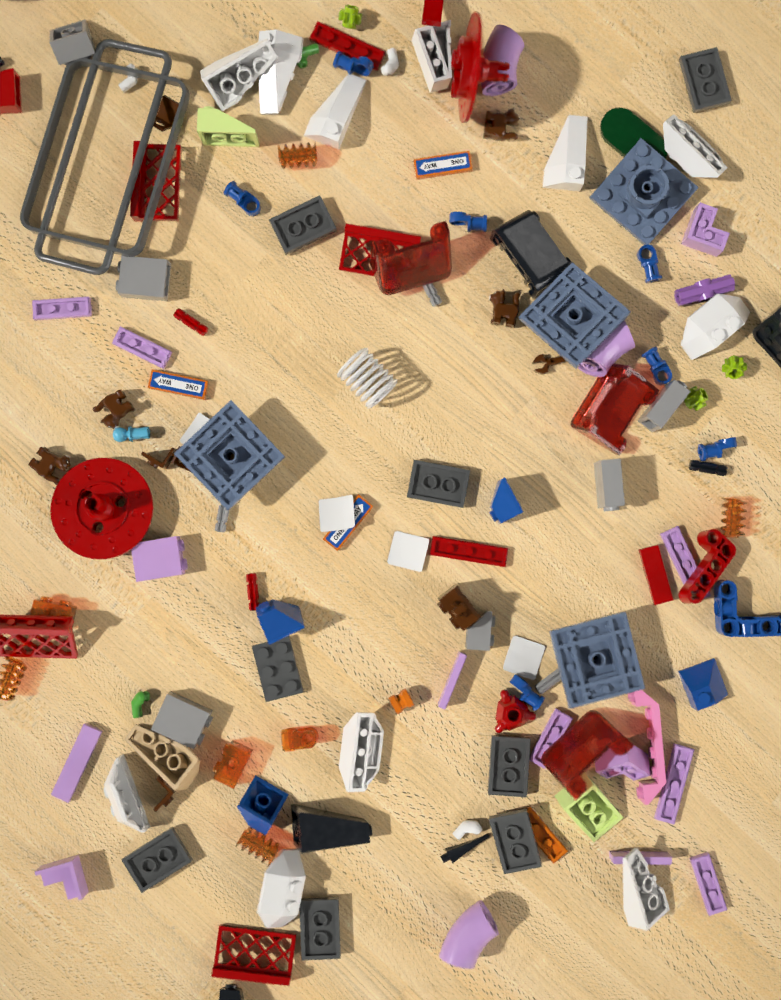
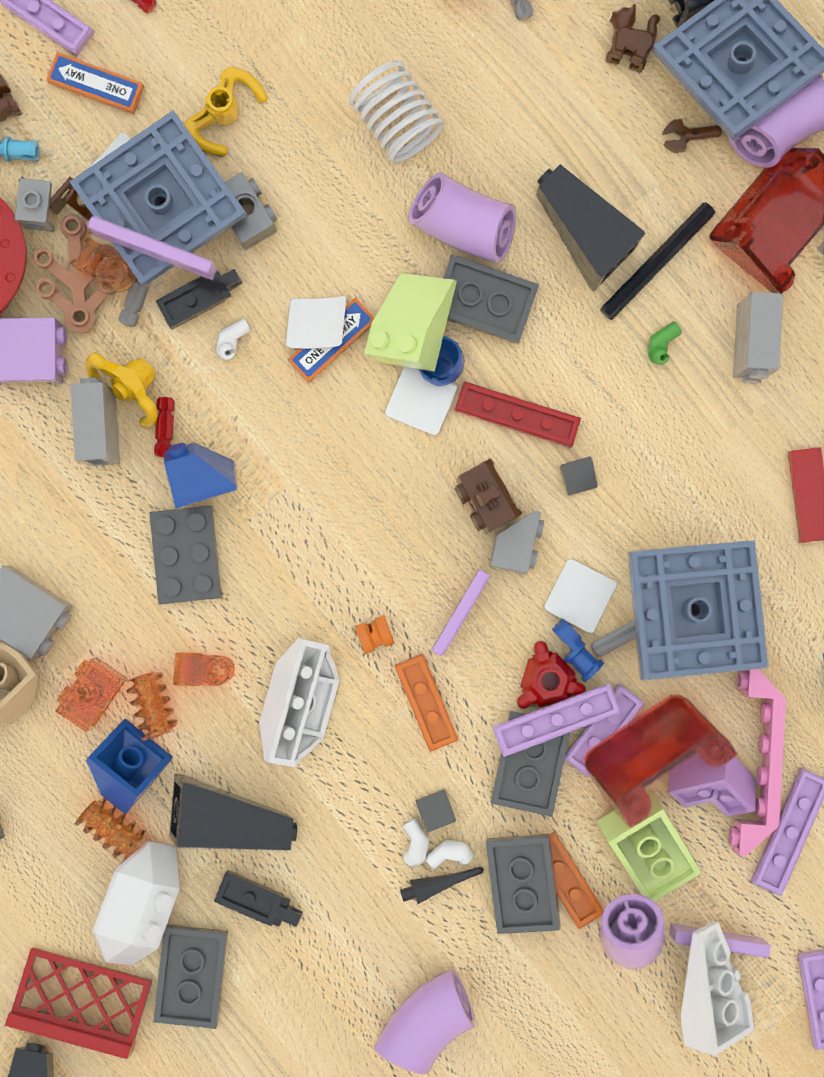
camera: 10 degrees right, 0 degrees up
blue slope [489,478,523,524] -> none
none -> light grey bracket [15,178,55,232]
none -> nougat plant [33,214,119,334]
none -> clear orange piece [70,237,134,292]
none -> light grey brick [70,377,120,466]
none -> yellow piece [85,353,158,428]
none -> lavender tile [87,216,216,280]
none -> clear orange piece [124,672,178,741]
none -> black hinge [156,269,243,330]
none -> yellow piece [184,67,268,156]
none -> black hinge [214,870,303,927]
none -> white arm [216,318,251,360]
none -> flat silver brick [225,172,278,250]
none -> yellowish green slope [364,273,457,372]
none -> orange tile [394,653,459,752]
none -> white arm [402,817,429,867]
none -> lavender brick [408,173,516,263]
none -> dark grey slope [415,789,456,833]
none -> blue hair [419,336,465,386]
none -> lavender tile [492,683,621,757]
none -> black slope [536,164,646,292]
none -> dark grey slope [559,456,598,496]
none -> lavender brick [600,894,665,970]
none -> black axle [601,202,715,320]
none -> bright green arm [648,321,682,365]

